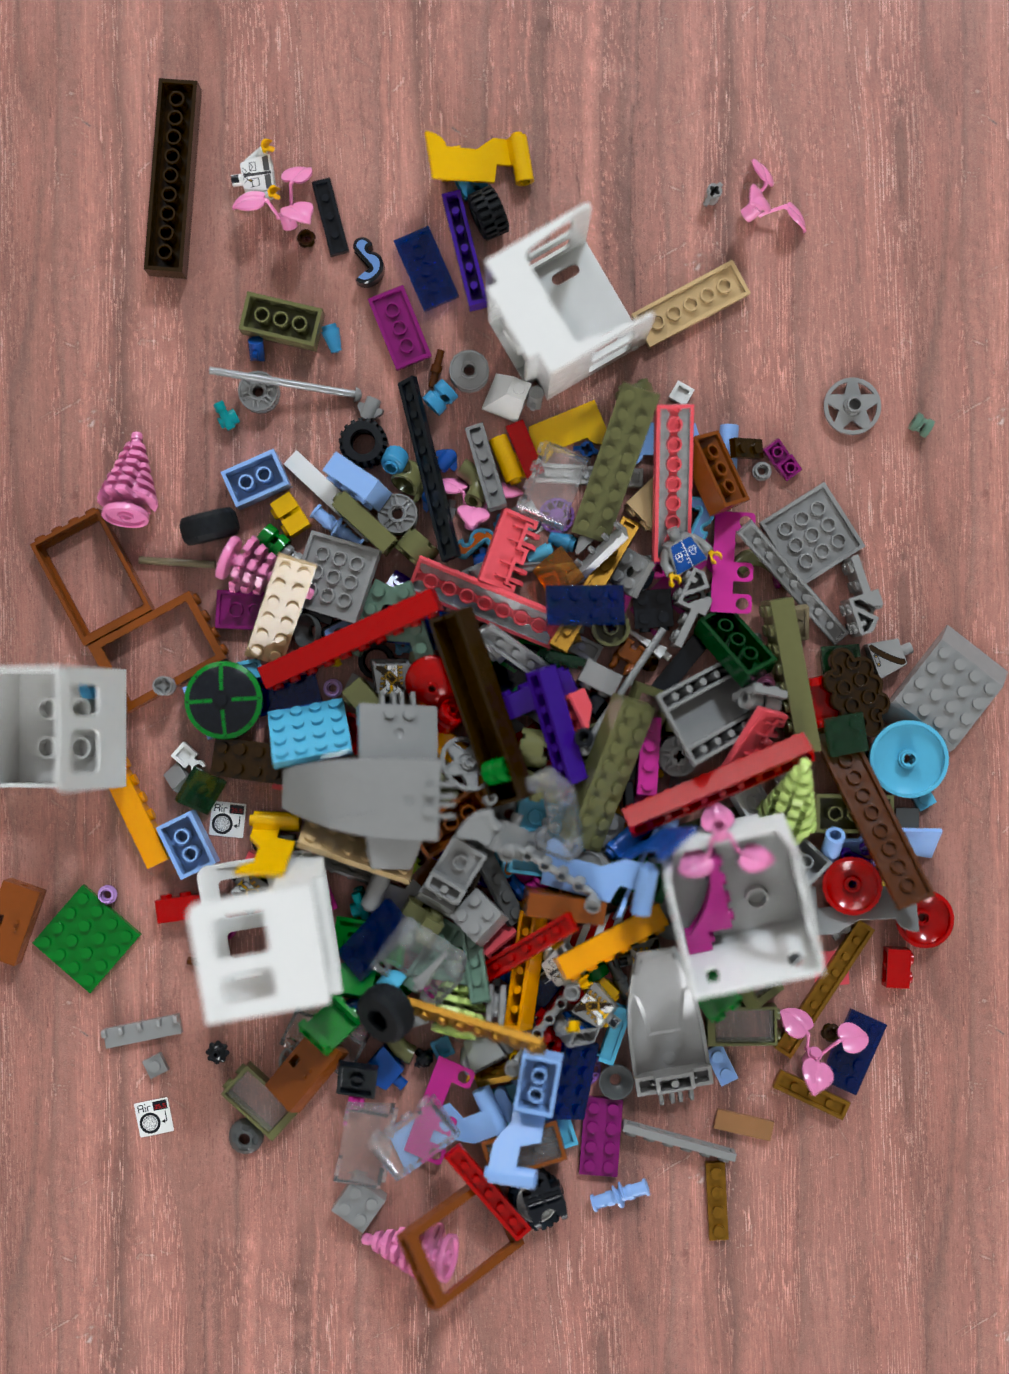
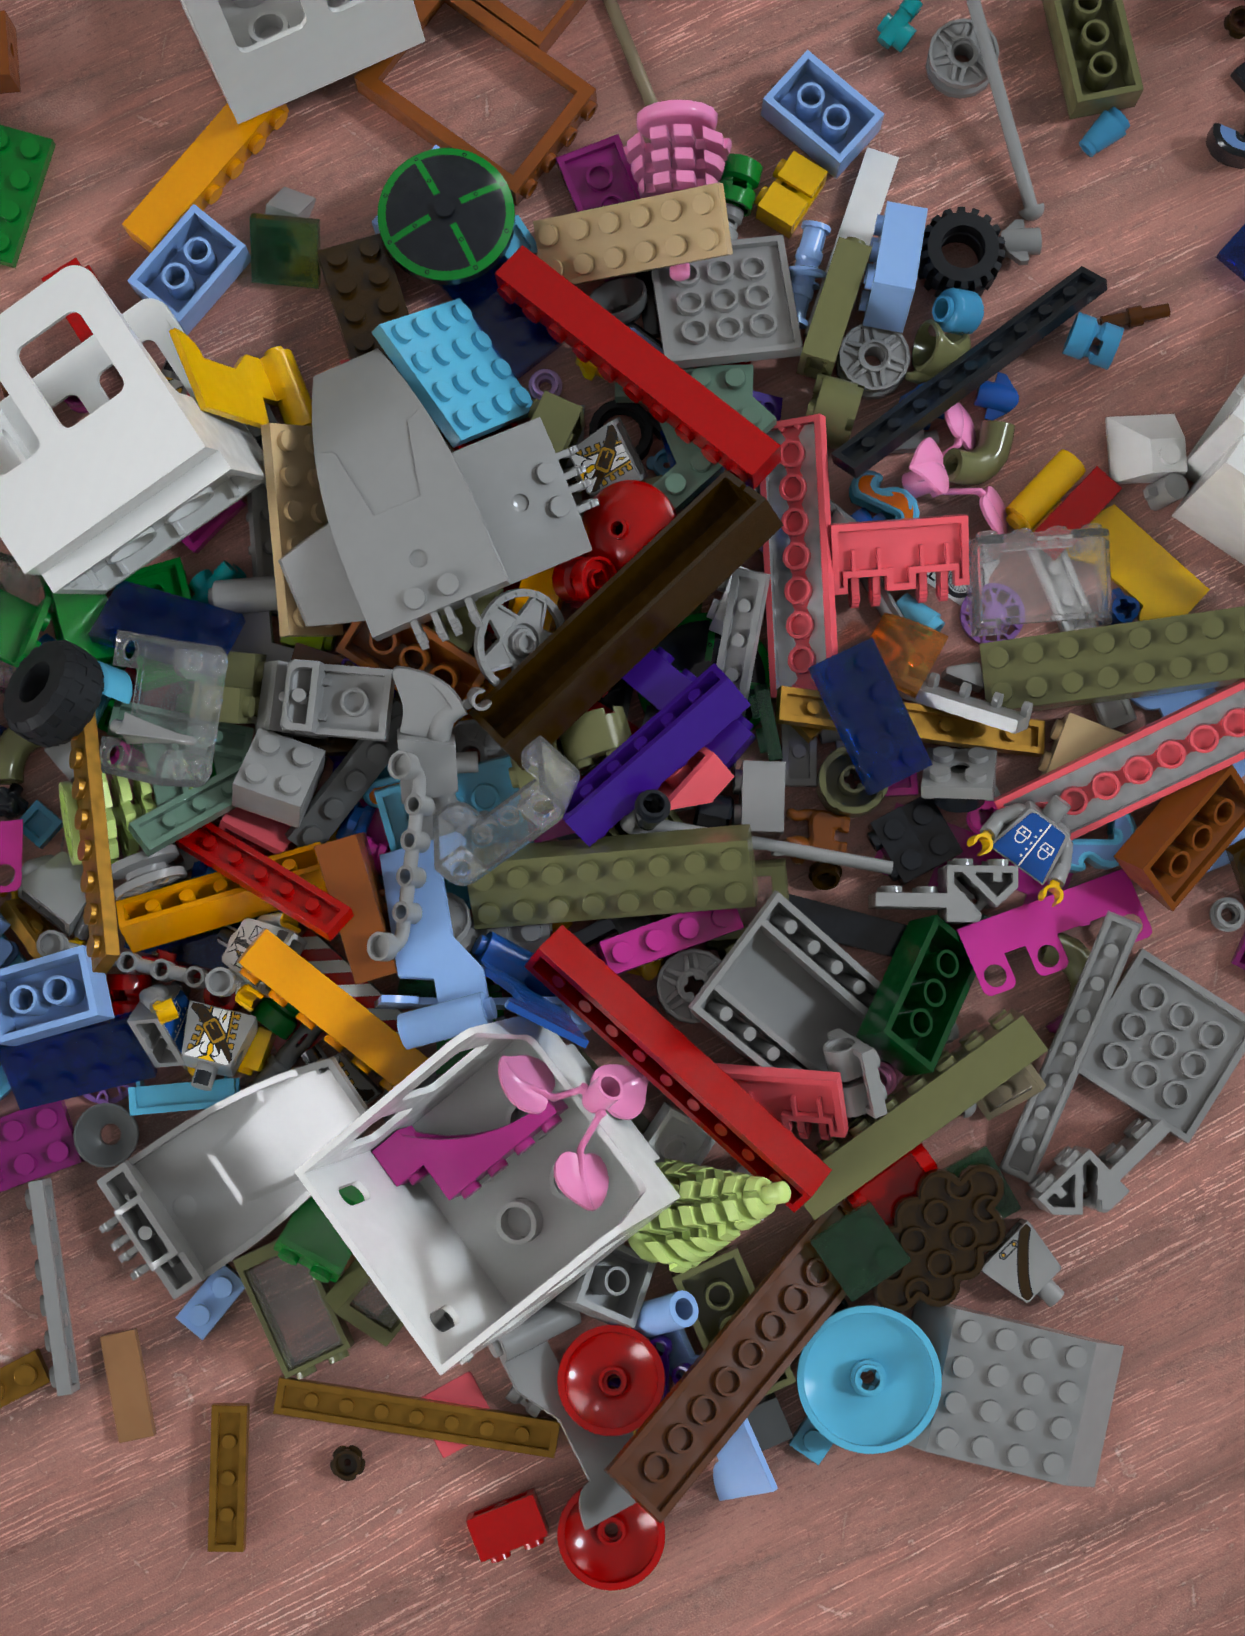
camera: 65 degrees right, 5 degrees down
lavender plate [98,885,117,905] -> none
light grey wheel [152,676,176,696] -> none
white plate [171,741,207,775] -> none
black tyre [179,507,240,546] -> none
white sticker [209,801,246,838] -> none
blue piece [248,336,265,361] -> none
magenta plate [368,285,432,371] -> none
light grey wheel [449,350,489,393] -> none
dark grey plate [465,422,508,512] -> none
green wheel [481,756,512,786] -> none
dark azure cone [548,532,578,553] -> none
white piece [629,629,672,661] -> none
bright pink plant [780,1008,869,1095] -> none
clear blue plate [826,1008,887,1095] -> none

